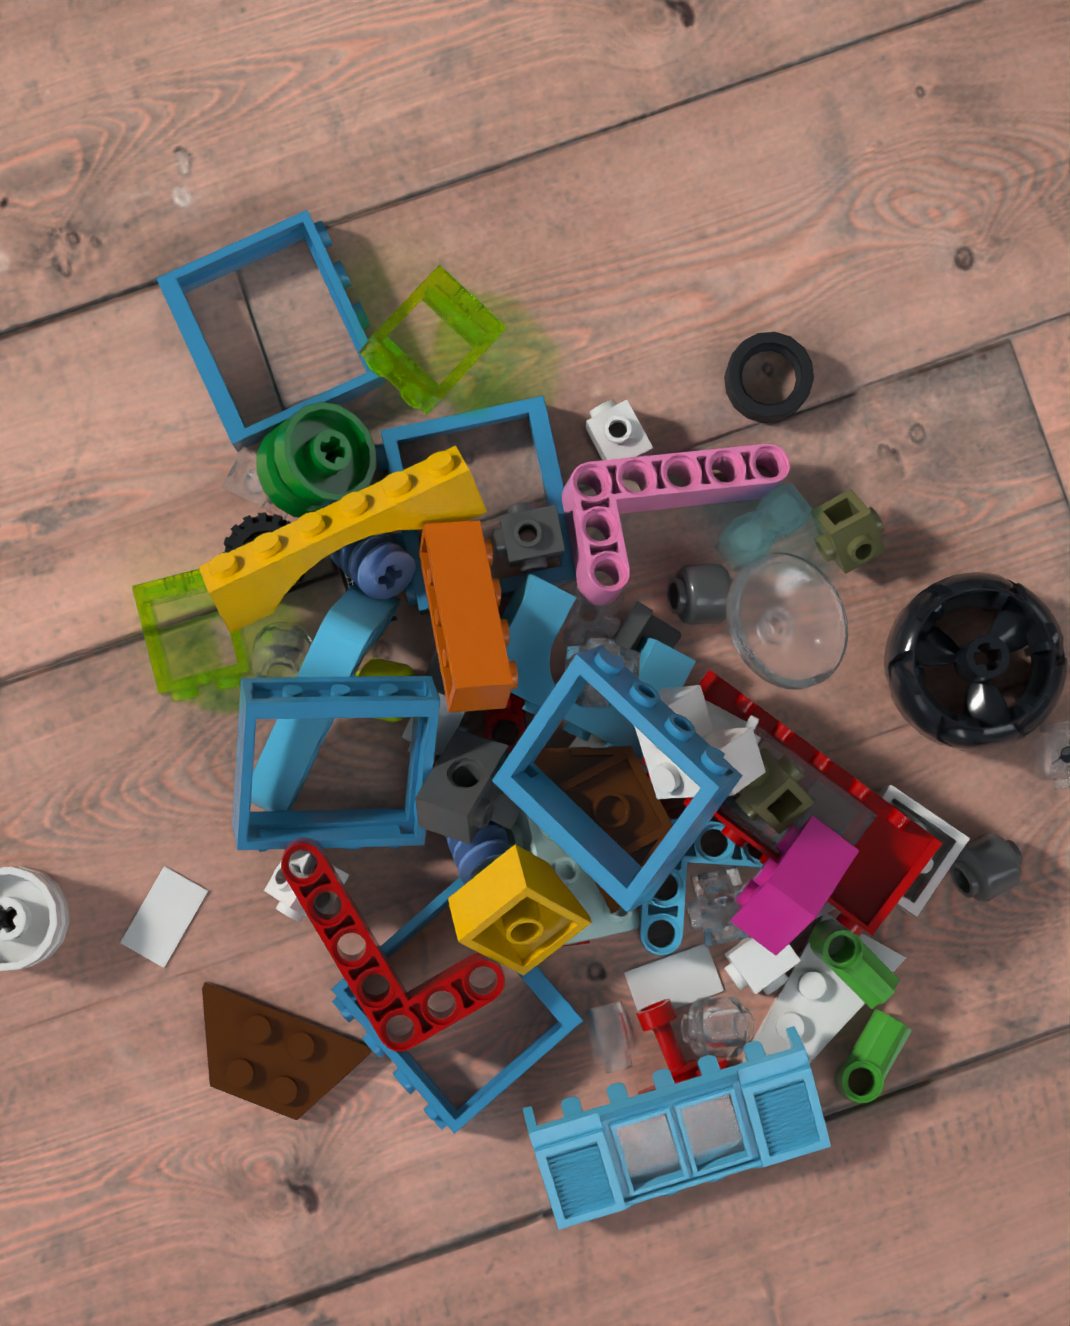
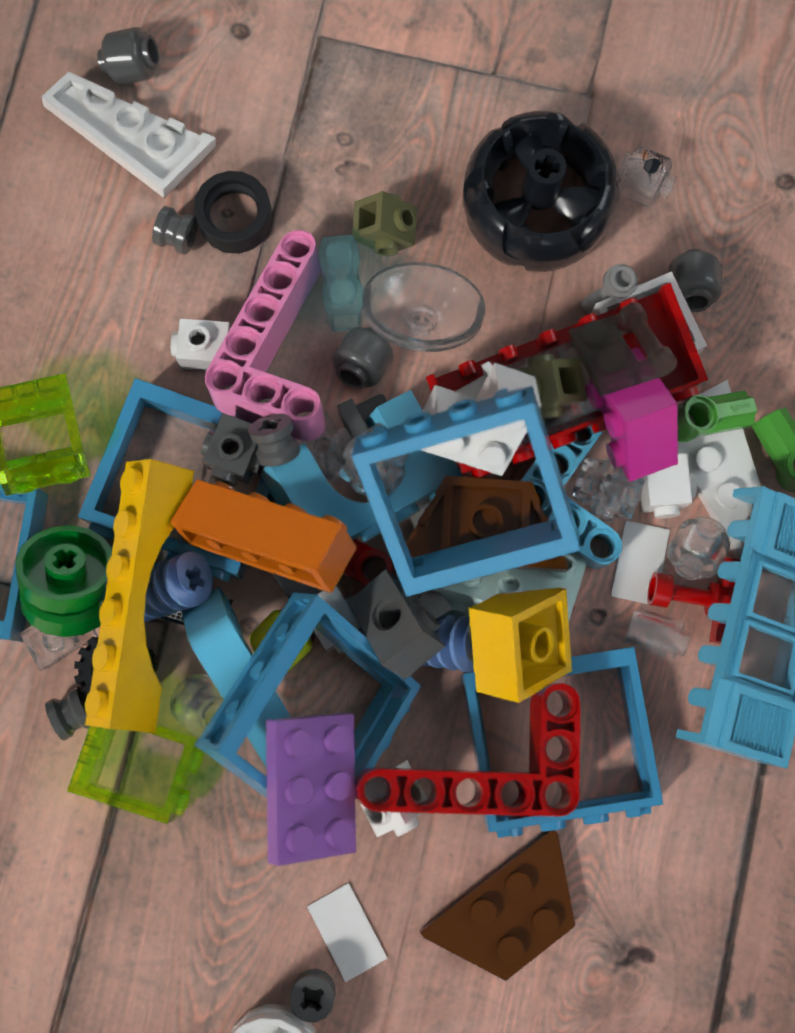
camera: 55 degrees left, 5 degrees down
none -> white wing [41,72,216,198]
none -> dark grey wheel [45,687,93,741]
none -> dark grey head [97,27,160,85]
none -> dark grey wheel [152,206,198,255]
none -> dark grey wheel [248,414,300,467]
none -> medium lavender plate [266,713,356,866]
none -> dark grey wheel [290,969,336,1023]
none -> clear smoke plate [569,302,677,396]
none -> light grey hinge [581,264,637,315]

